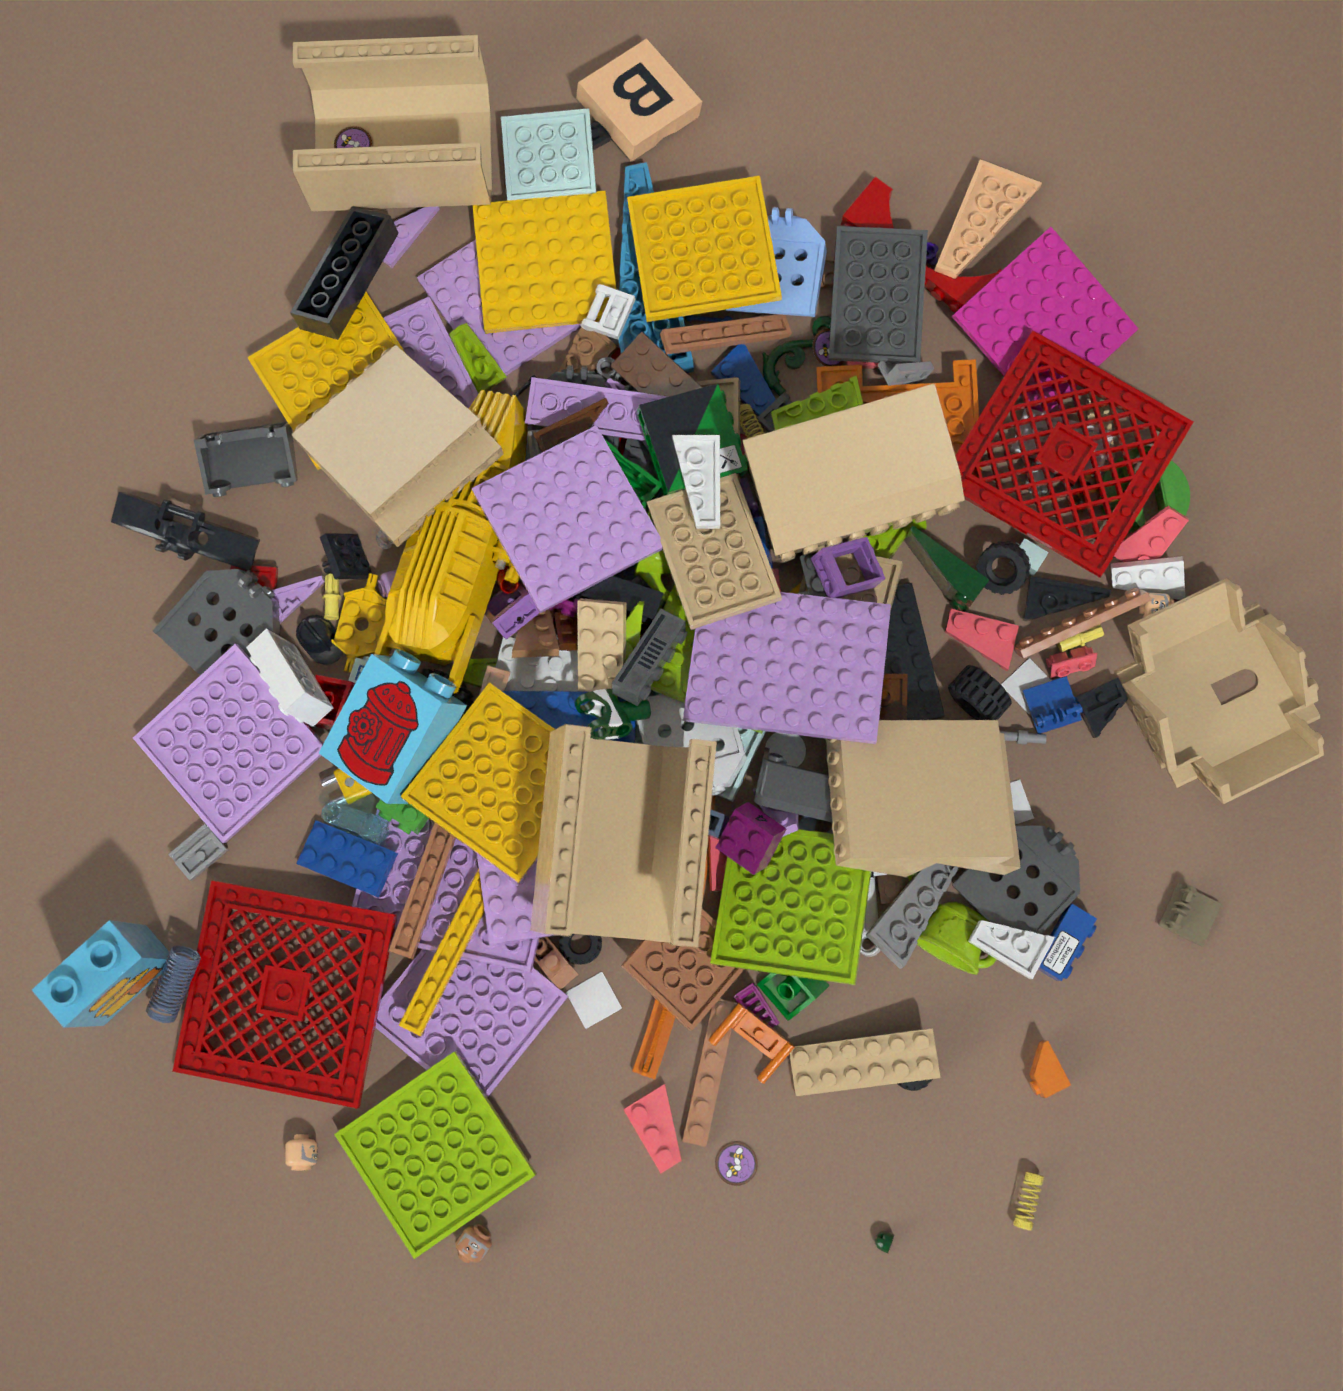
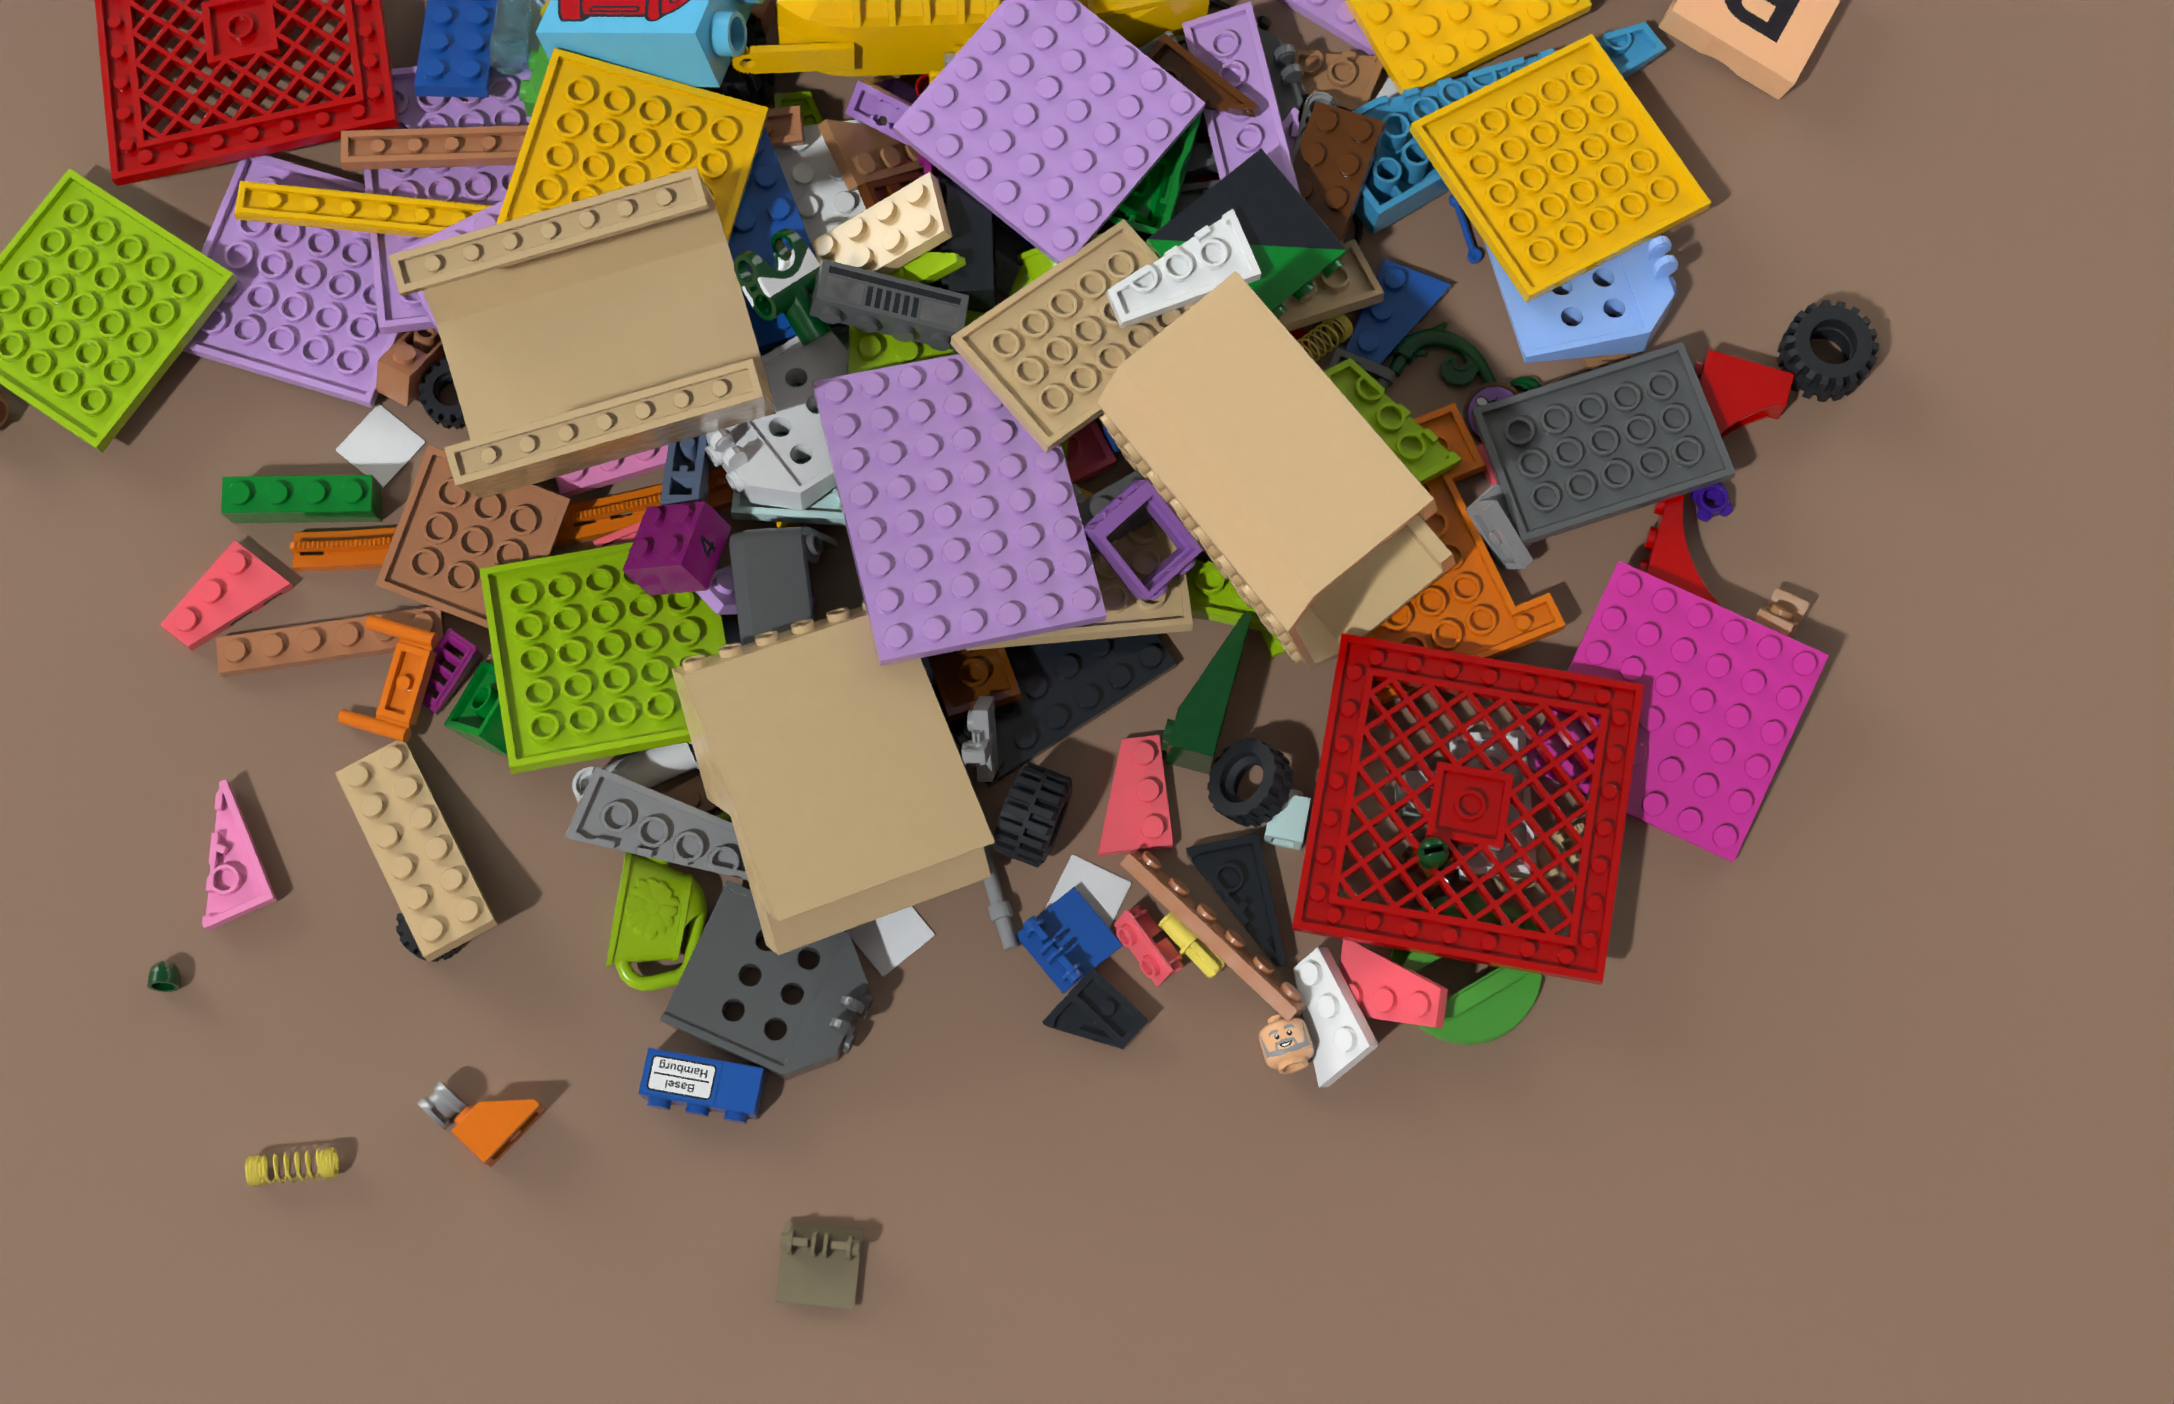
camera: 65 degrees right, 5 degrees down
light nougat head [285,1134,318,1171] -> none
white plate [581,284,635,340] -> none
nougat plate [660,314,792,355] -> none
sticker [715,1142,758,1186] -> none
white sticker [765,732,806,767] -> none
light nougat wing [934,159,1042,279] -> none
white wing [968,920,1055,979] -> none
tan panel [1115,578,1324,804] -> none
none -> bright pink wing [202,779,277,931]
none -> green brick [221,475,382,523]
none -> light grey wheel [417,1080,467,1130]
none -> light grey hinge [962,696,999,782]
none -> dark green hinge [1417,837,1449,870]
none -> medium nougat bracket [1754,588,1810,638]
none -> black tyre [1777,300,1879,402]

